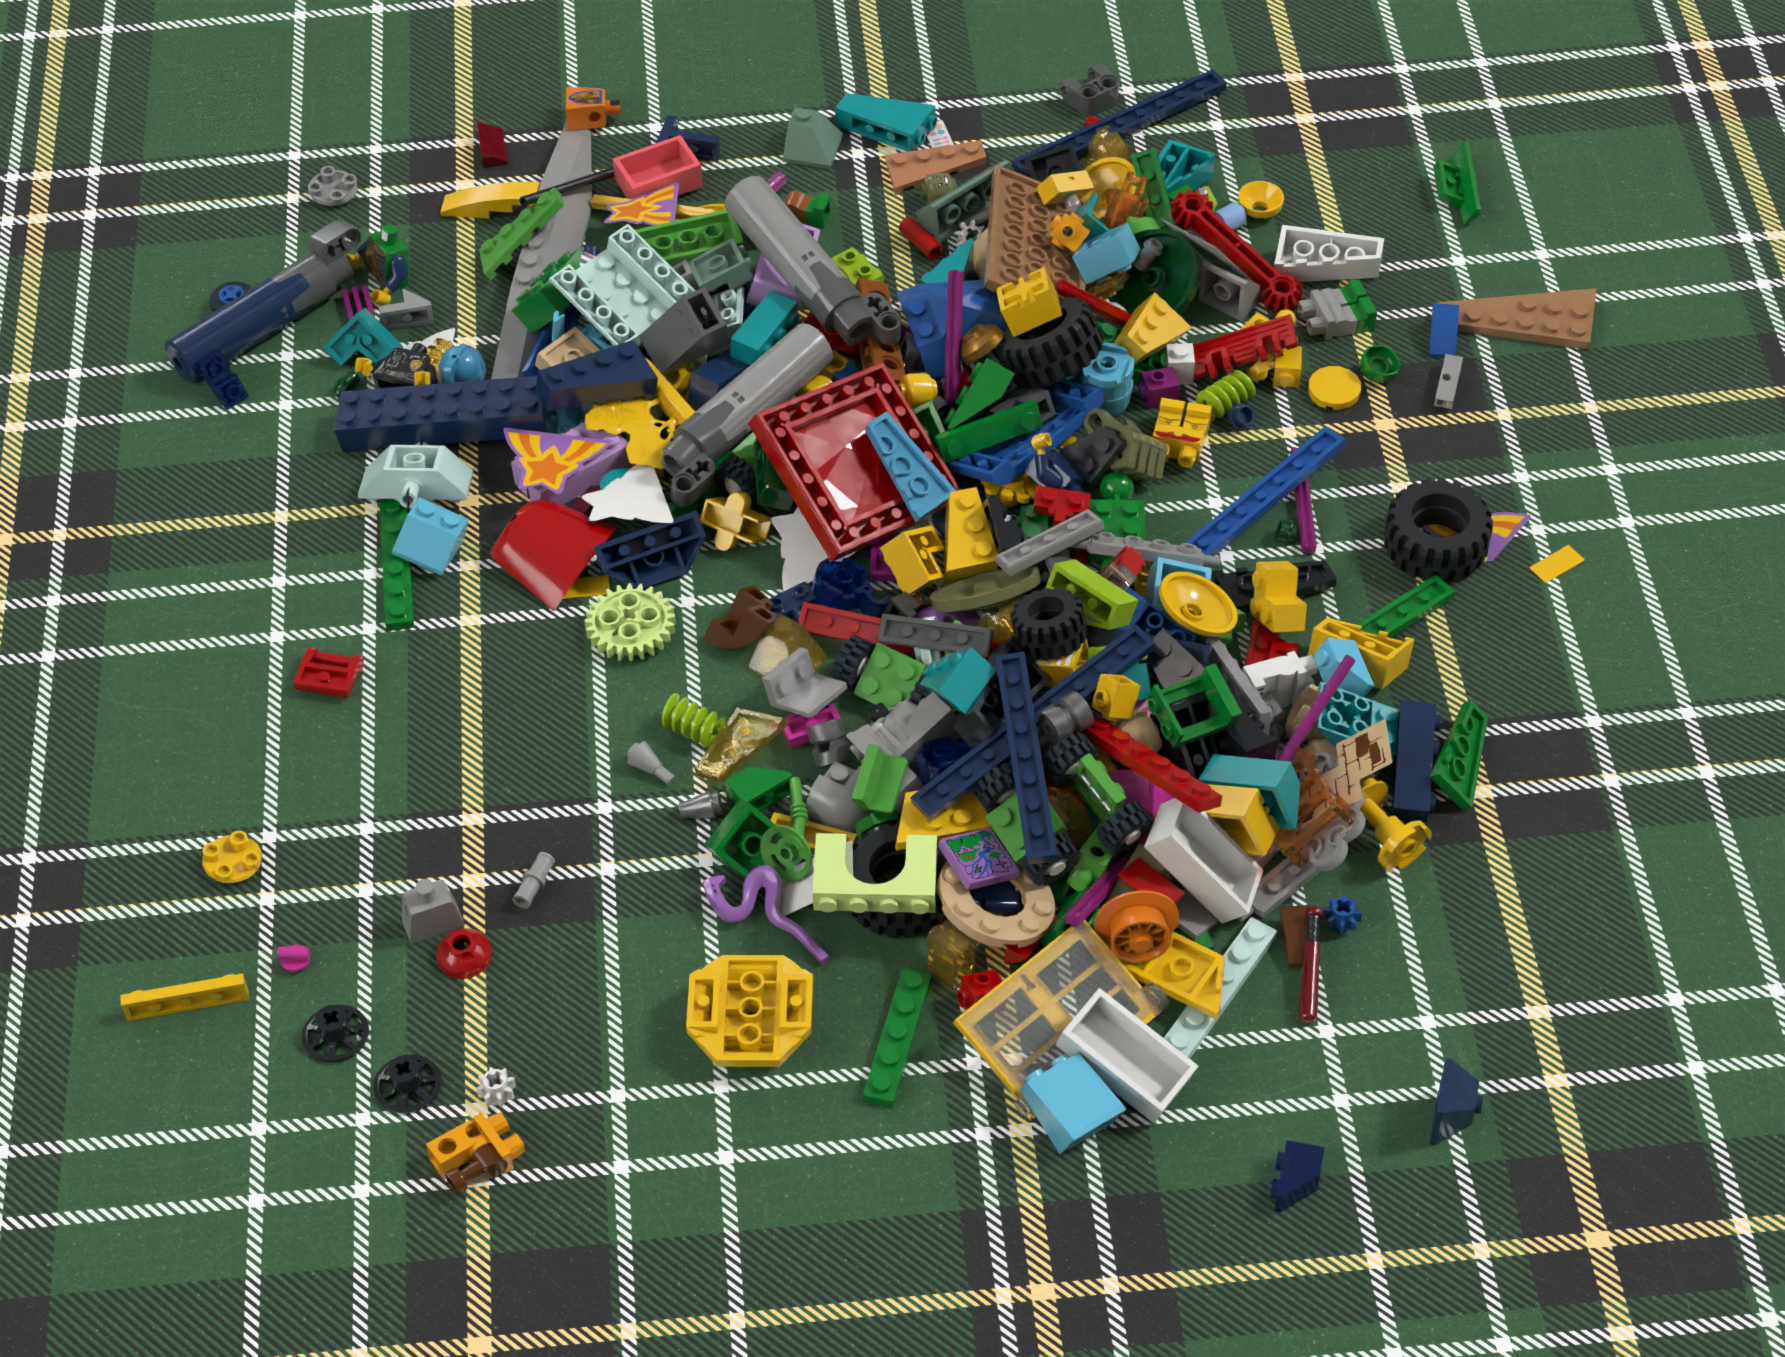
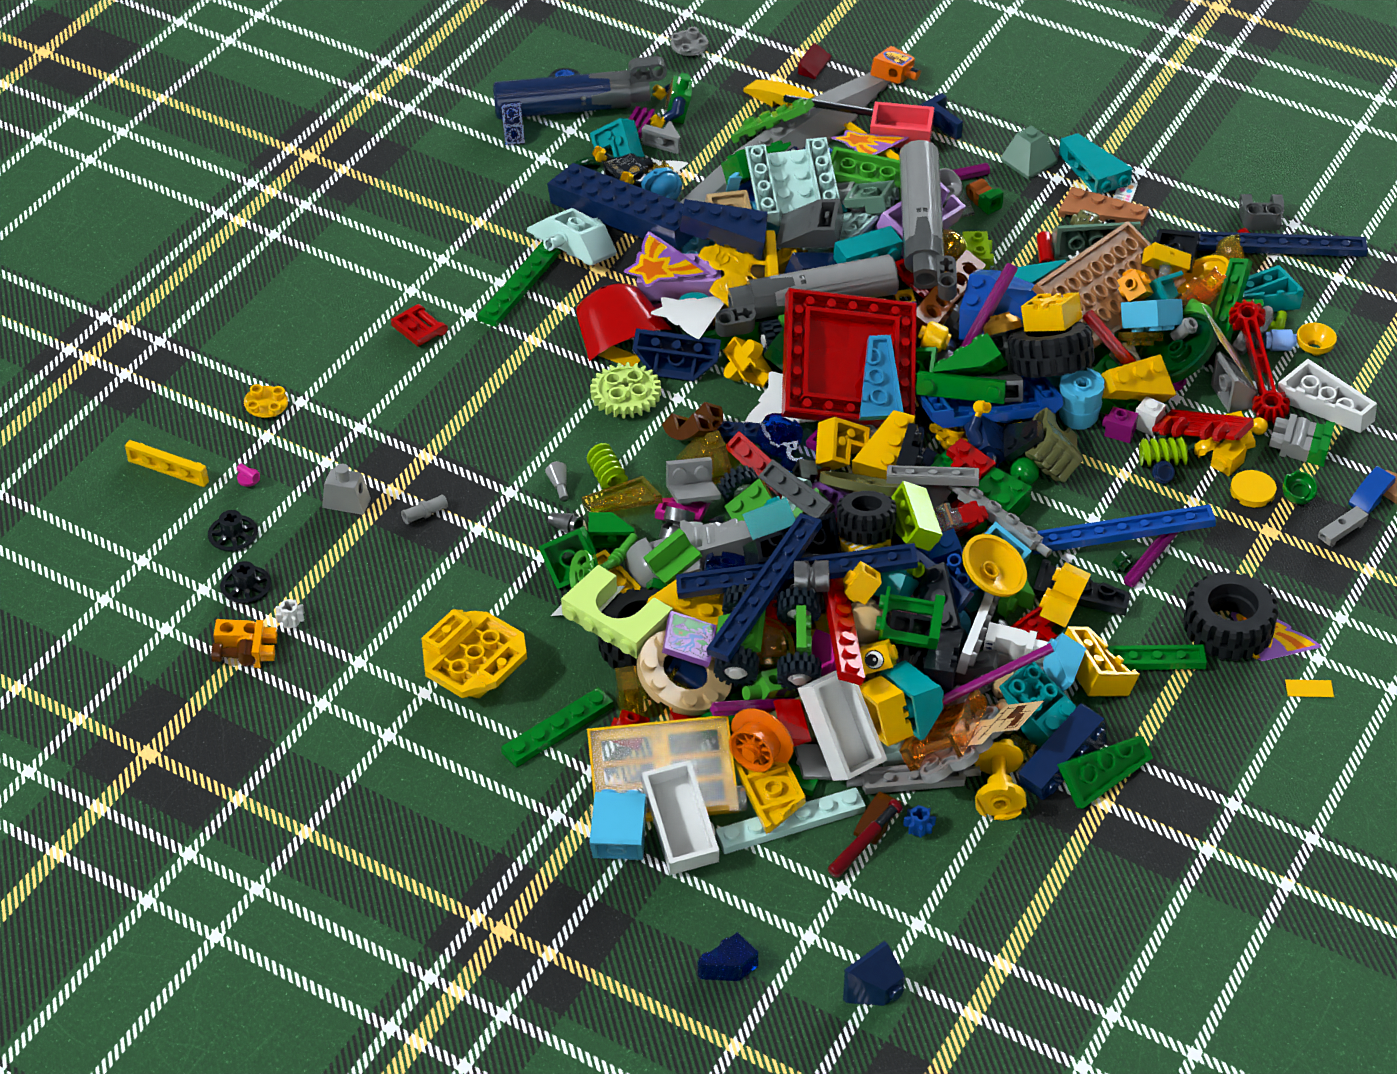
camera: 35 degrees right, 5 degrees down
medium azure slope [392,497,469,576] -> none
red piece [436,928,492,979] -> none
medium lavender animal [703,865,830,965] -> none
yellow hips [1153,398,1212,468] -> none
none -> yellow brick [860,639,898,675]

